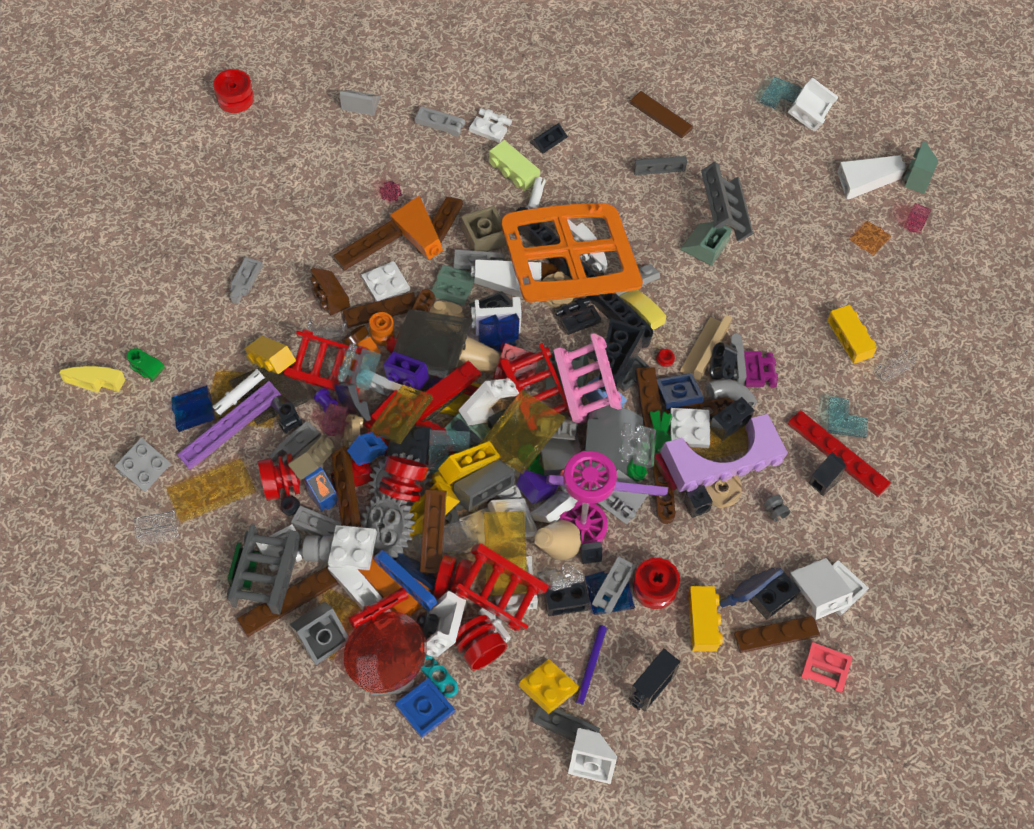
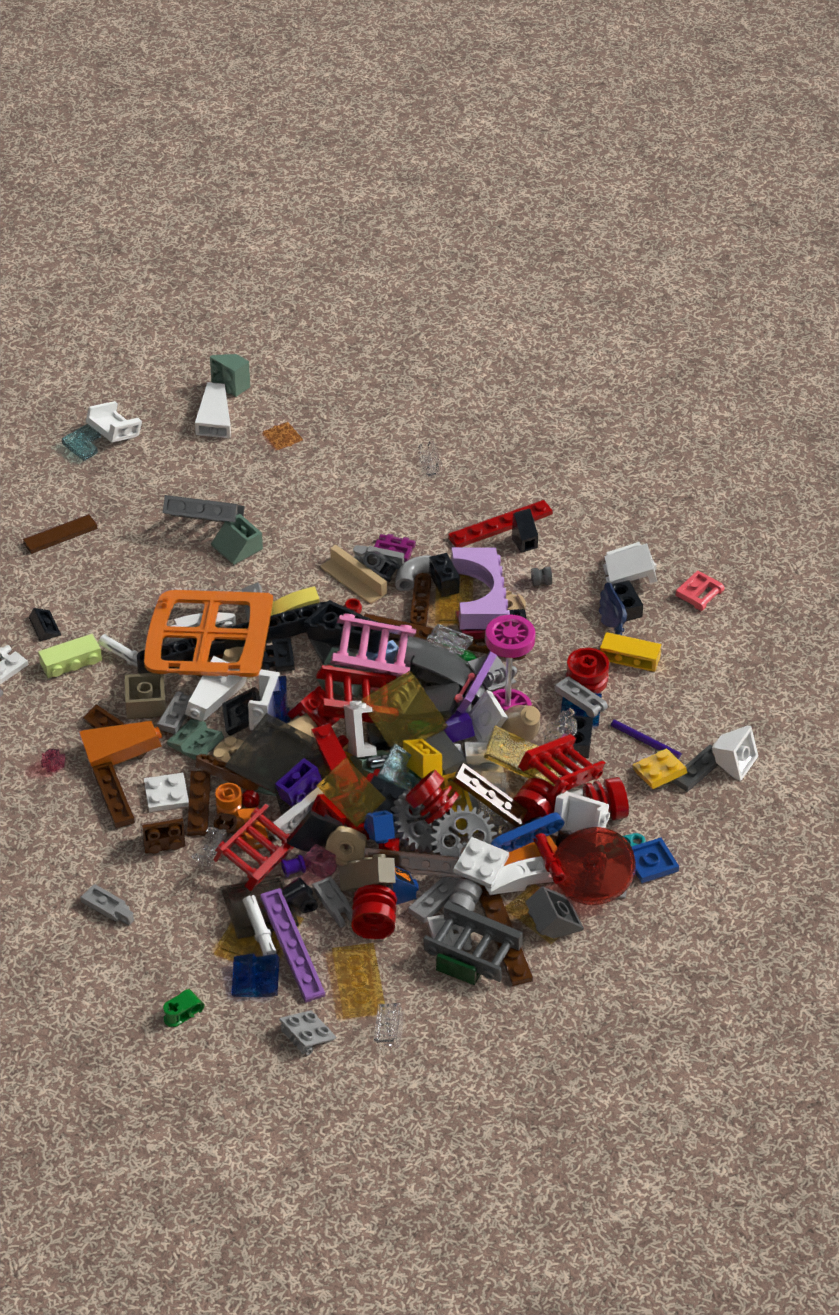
camera: 70 degrees left, 15 degrees down
light yellow slope [59,366,125,393] -> none
yellow brick [244,336,296,374] -> none
black plate [281,496,300,516] -> none
clear light blue plate [337,344,381,391] -> none
black plate [581,542,602,564] -> none
black window [628,648,681,712] -> none
dark grey plate [634,156,687,175] -> none
green piece [648,410,673,454] -> none
dark blue plate [657,373,703,409] -> none
white plate [670,408,710,448] -> none
reddish brown plate [734,616,820,653] -> none
yellow brick [827,305,877,364] -> none
clear light blue plate [827,397,868,438] -> none
clear pink brick [904,203,932,234] -> none

